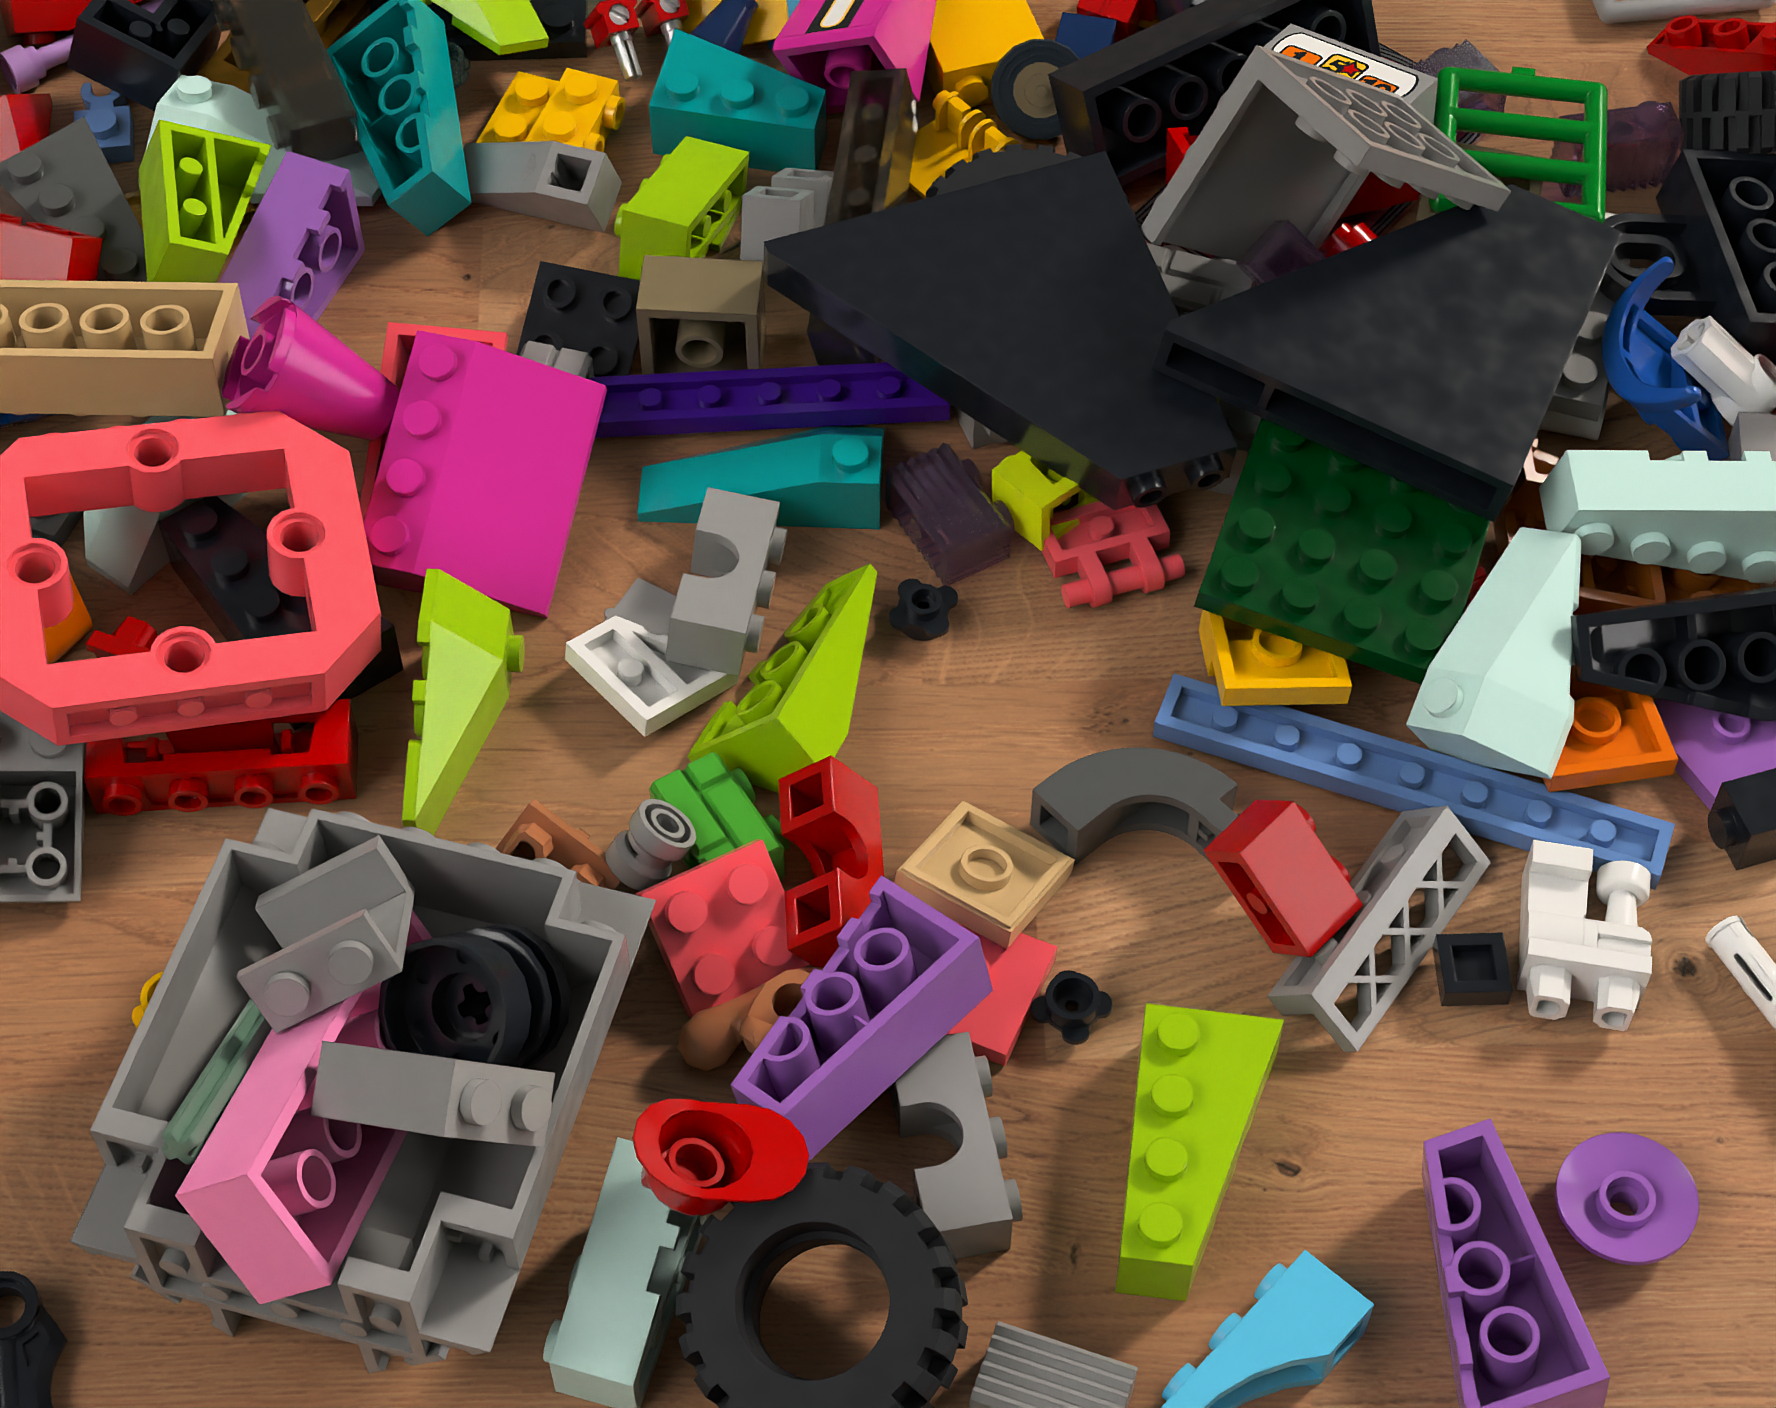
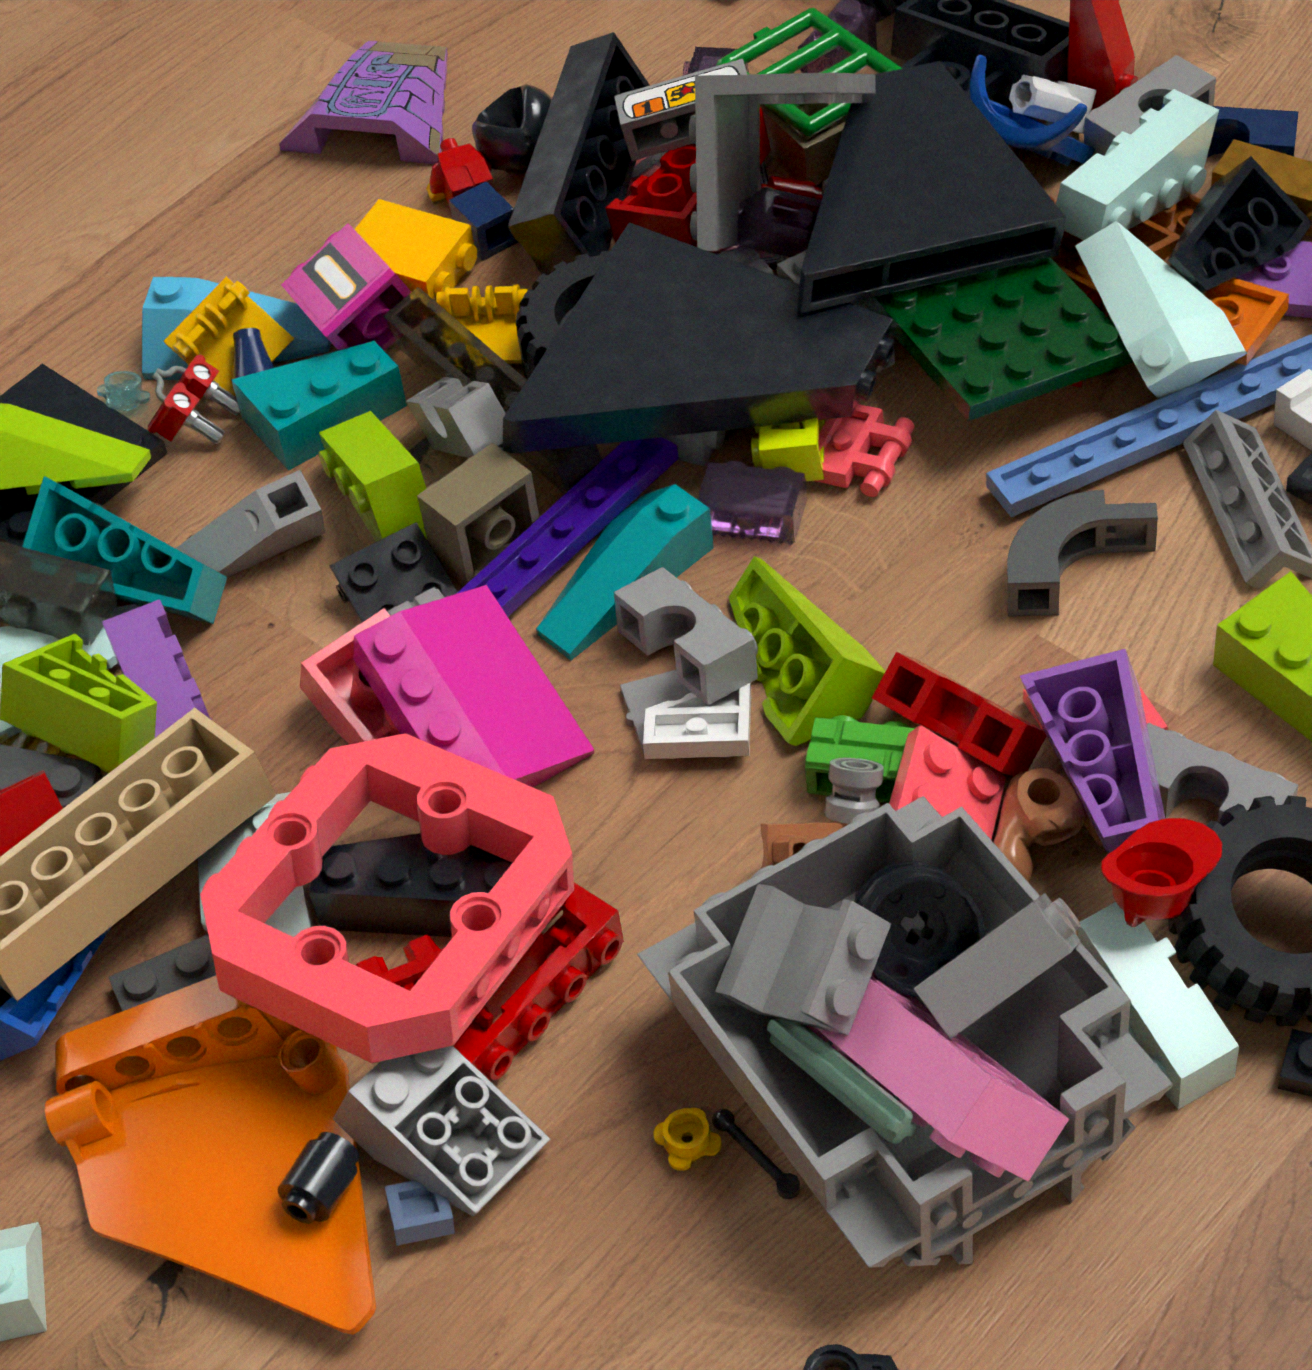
camera: 40 degrees left, 5 degrees down
dark pink cone [222,295,399,441] -> none
lime wedge [402,569,525,836] -> none
yellow plate [476,68,626,153] -> none
black plate [889,579,958,641] -> none
tan plate [894,801,1075,949] -> none
black wheel [991,39,1080,140] -> none
black plate [1031,970,1112,1045] -> none
yellow plate [1198,610,1352,706] -> none
brick [1203,799,1363,958] -> none

